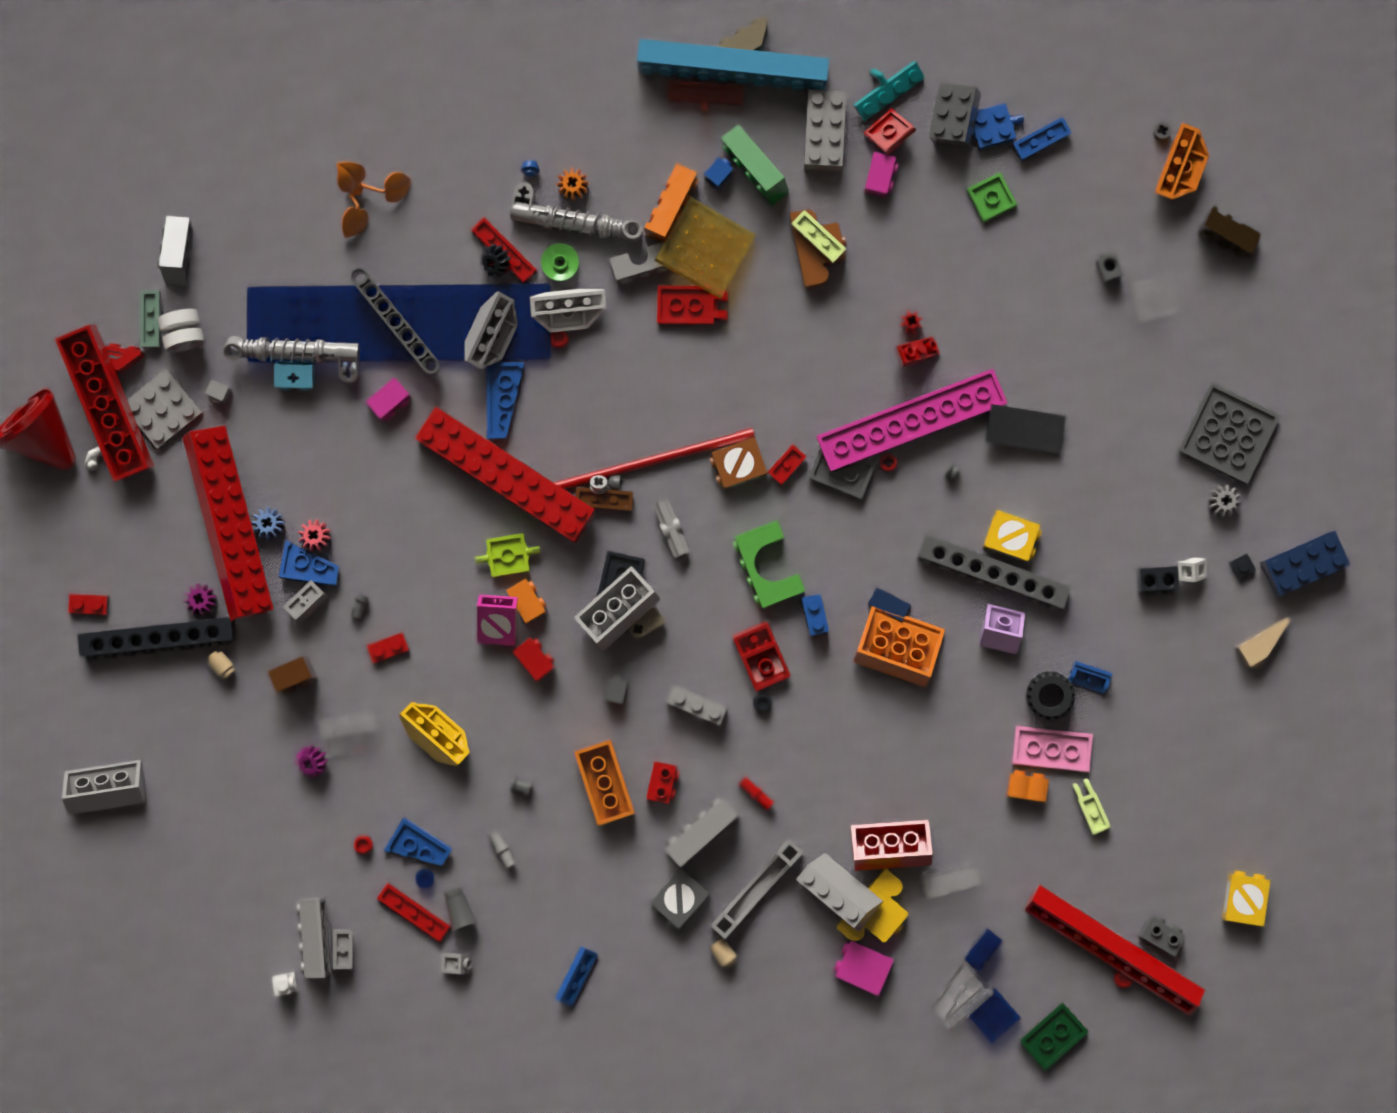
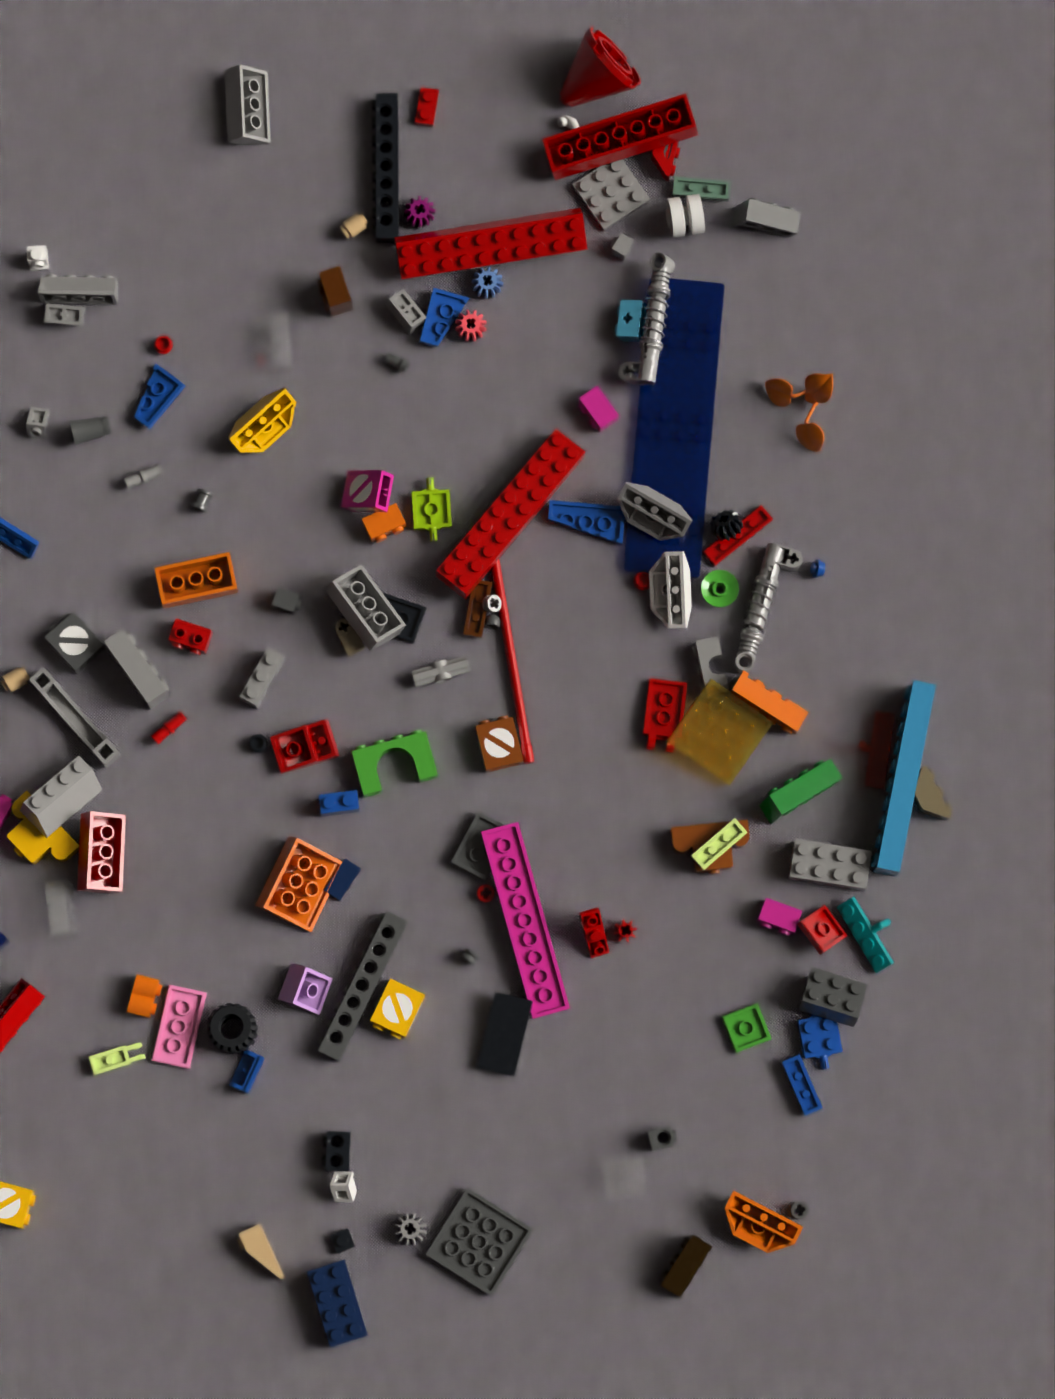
camera: 85 degrees right, 5 degrees down
magenta gear [294,744,329,778] -> none
dark grey beam [351,268,441,376] -> none
red plate [366,632,409,664] -> none
red tile [376,882,451,943] -> none
clear blue plate [415,869,435,888] -> none
red brick [512,637,556,682] -> none
orange gear [556,168,589,201] -> none
blue brick [704,157,733,190] -> none
red plate [768,444,807,486] -> none

